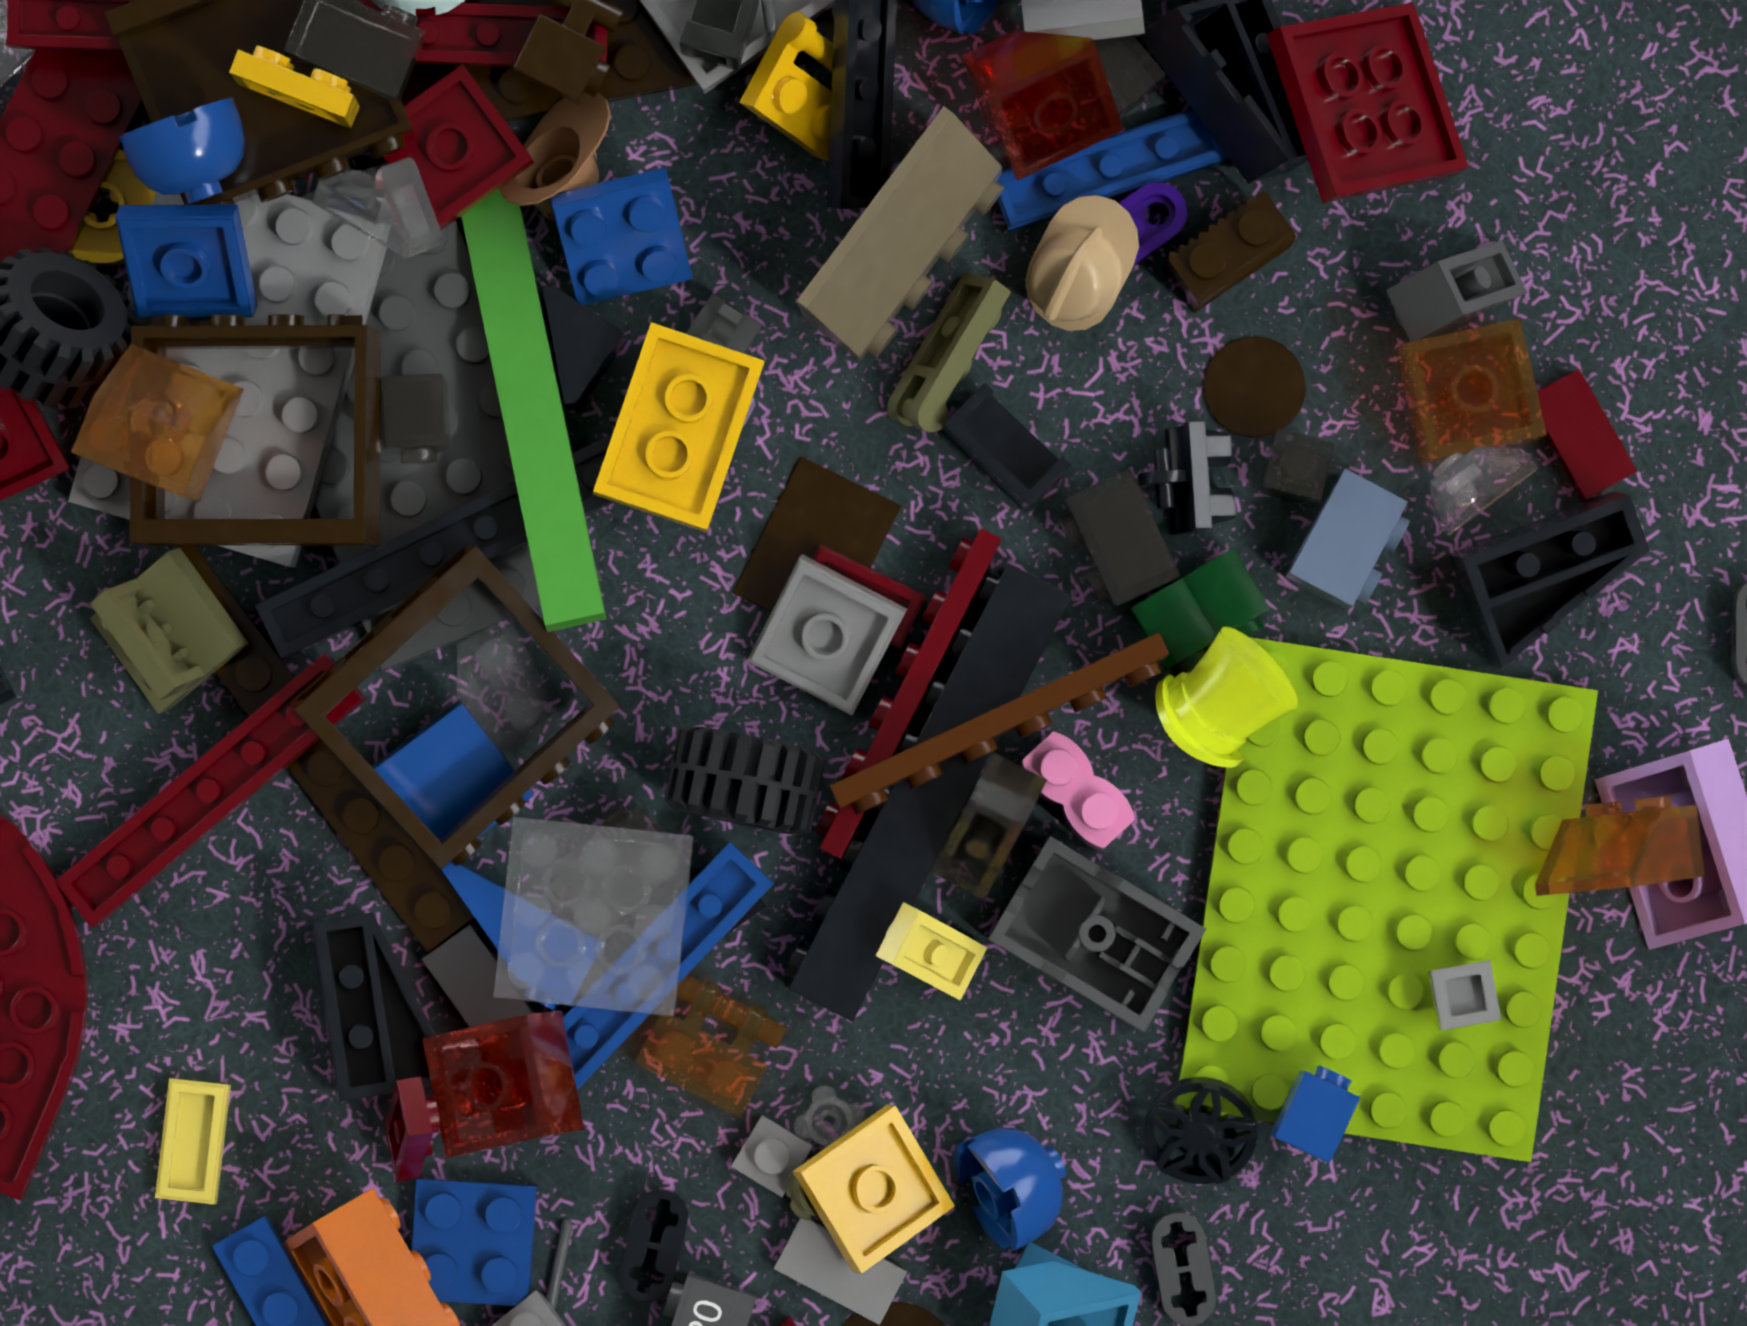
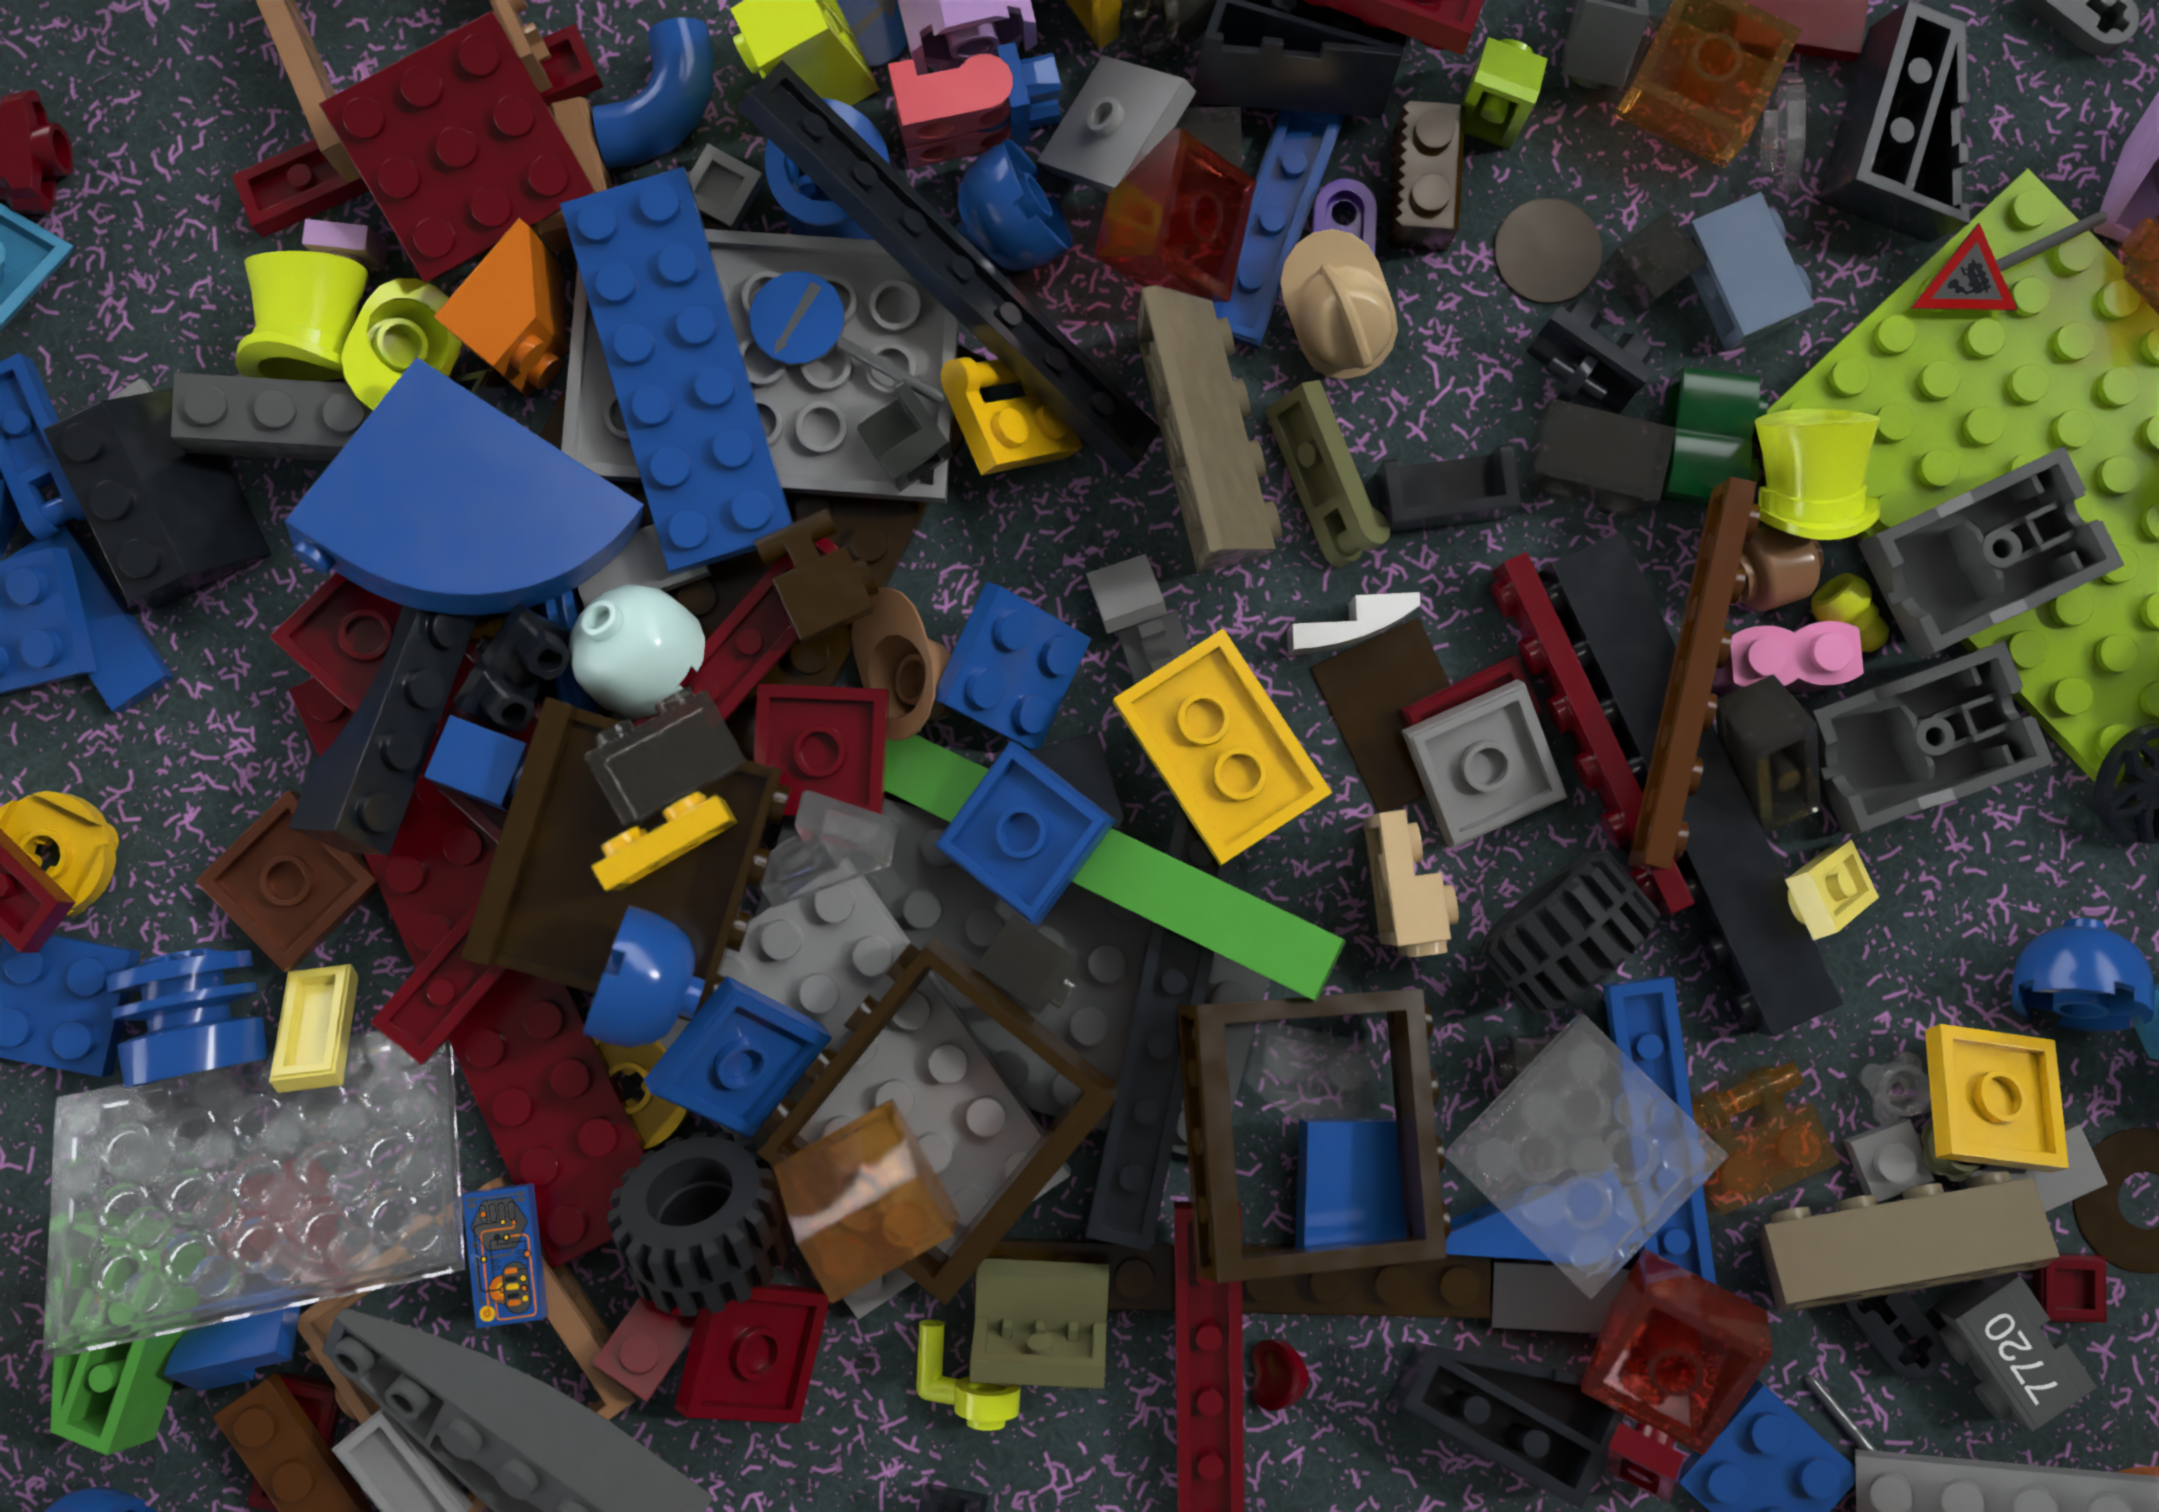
camera: 45 degrees left, 0 degrees up
none -> neon yellow plate [916,1319,1020,1431]
none -> blue tile [934,741,1117,925]
none -> light grey tile [1086,554,1167,634]
none -> dark red piece [1252,1339,1309,1411]
none -> white slope [1287,592,1421,657]
none -> tan plate [1363,810,1459,957]
none -> lime slope [1461,37,1548,149]
none -> medium nougat head [1738,525,1824,612]
none -> dark tan brick [1758,1171,2060,1314]
none -> neon yellow piece [1811,573,1889,653]
none -> dark grey piece [1857,446,2124,659]
none -> piece [1909,211,2108,311]

